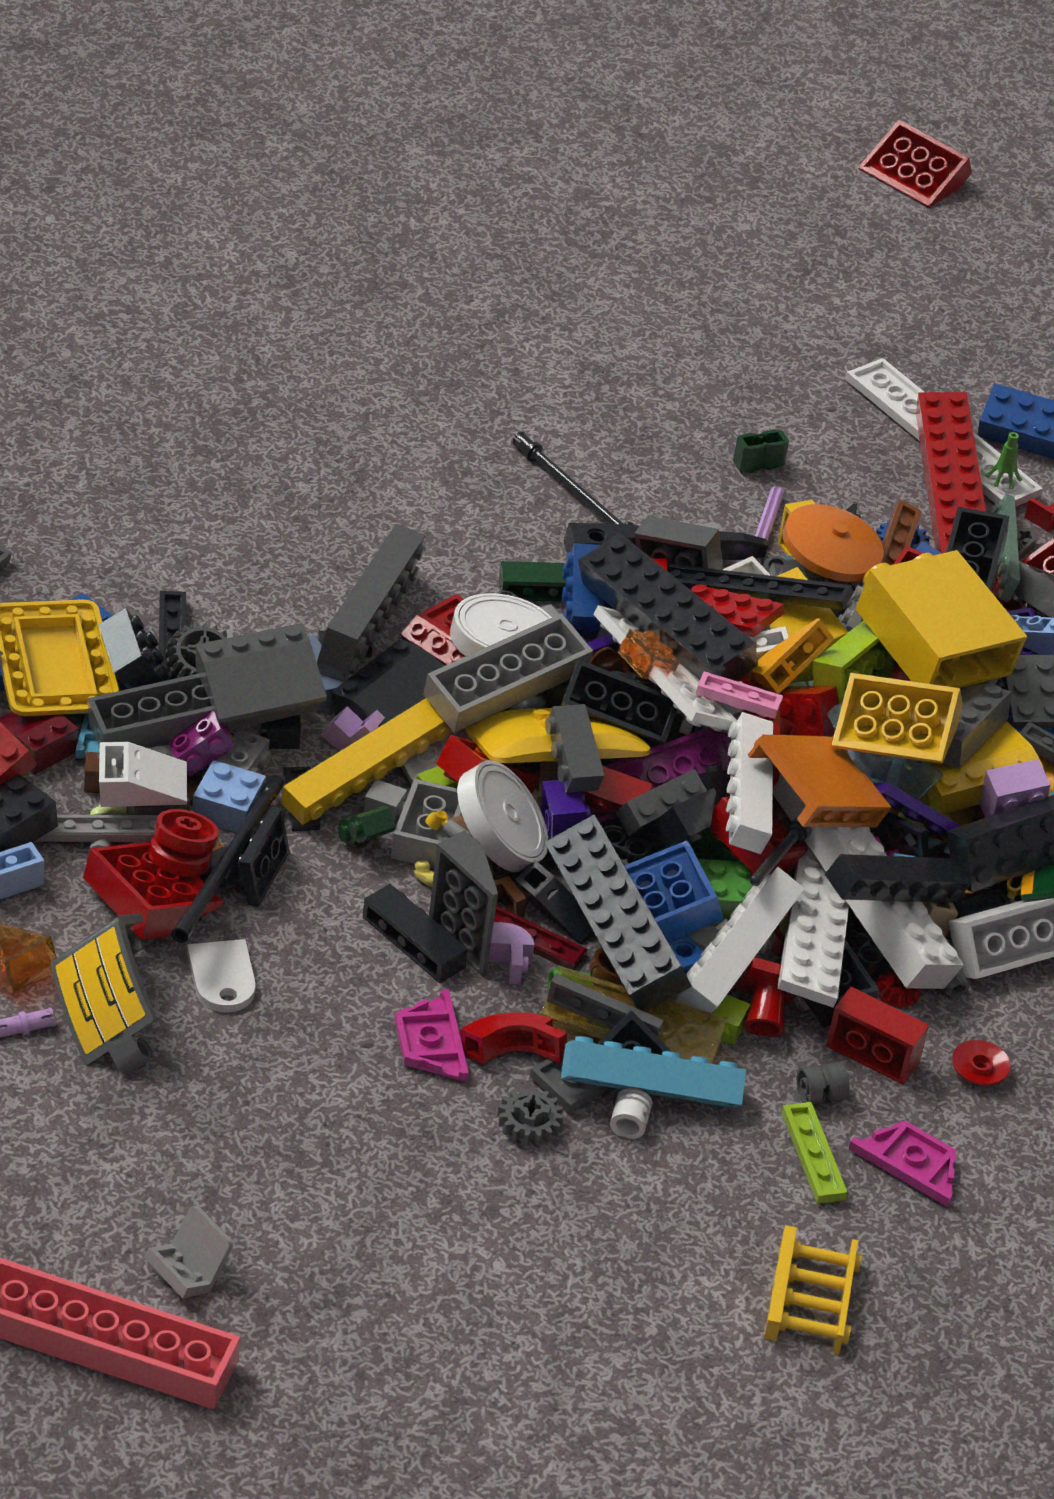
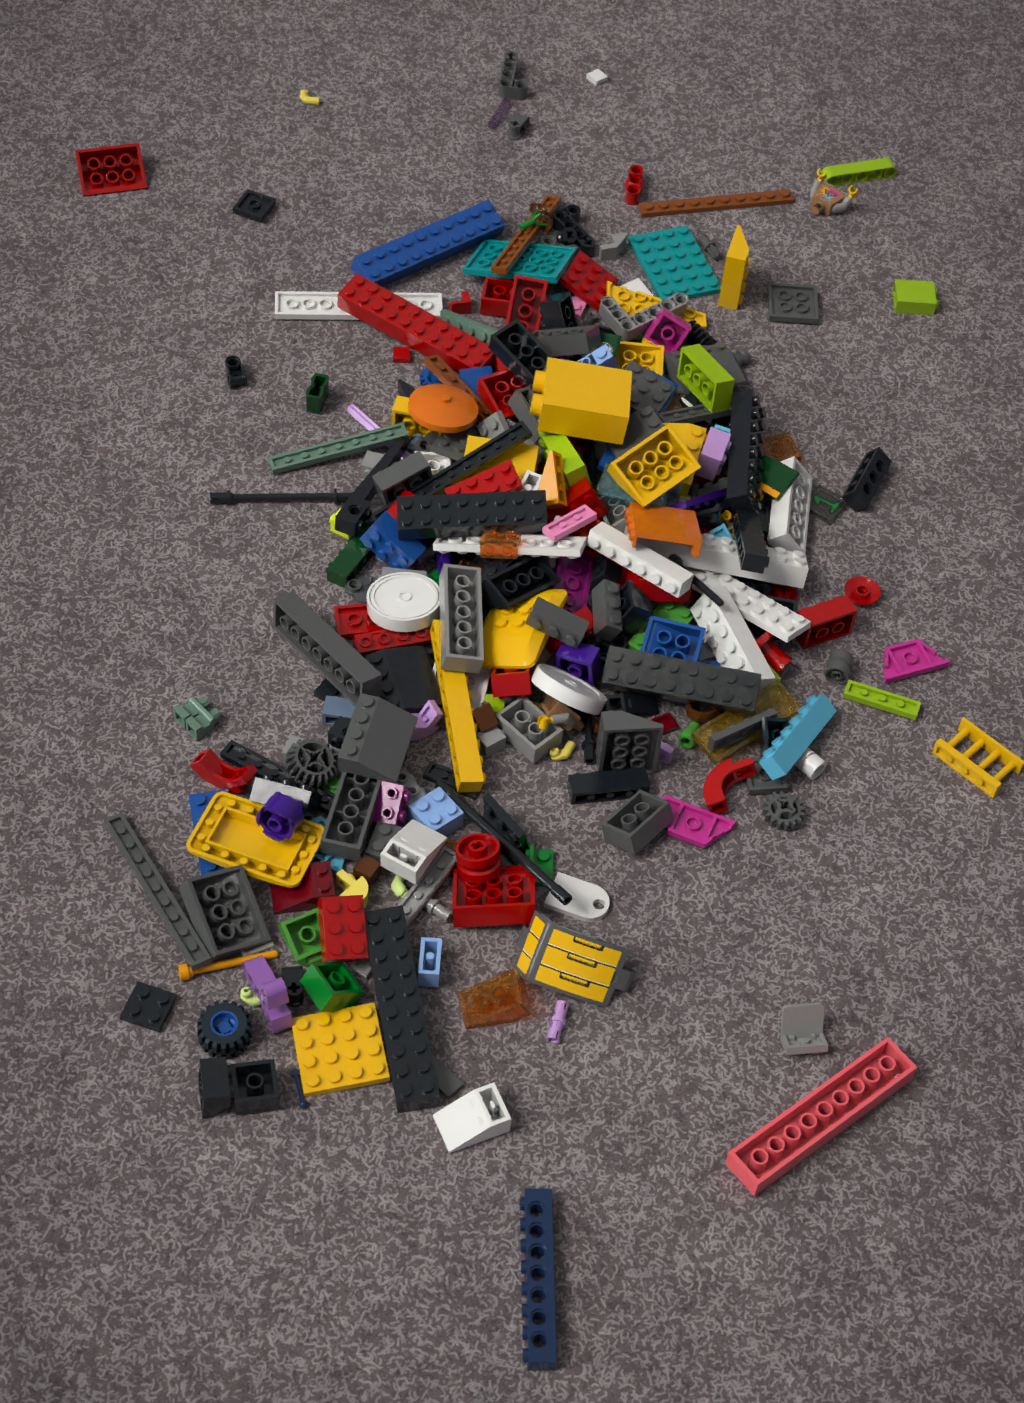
camera: 55 degrees left, 10 degrees up
dark green brick [338,806,396,846] -> none
bright green piece [985,432,1022,489] -> none
none -> sand green hips [173,696,221,741]
none -> red arch [189,748,258,793]
none -> black piece [225,356,247,389]
none -> black plate [233,189,276,222]
none -> dark purple brick [256,792,304,841]
none -> sand green plate [268,422,409,475]
none -> light yellow brick [336,869,368,909]
none -> red tile [393,347,410,363]
none -> reddish brown panel [472,702,498,732]
none -> green bracket [525,842,553,887]
none -> dark grey brick [601,790,674,855]

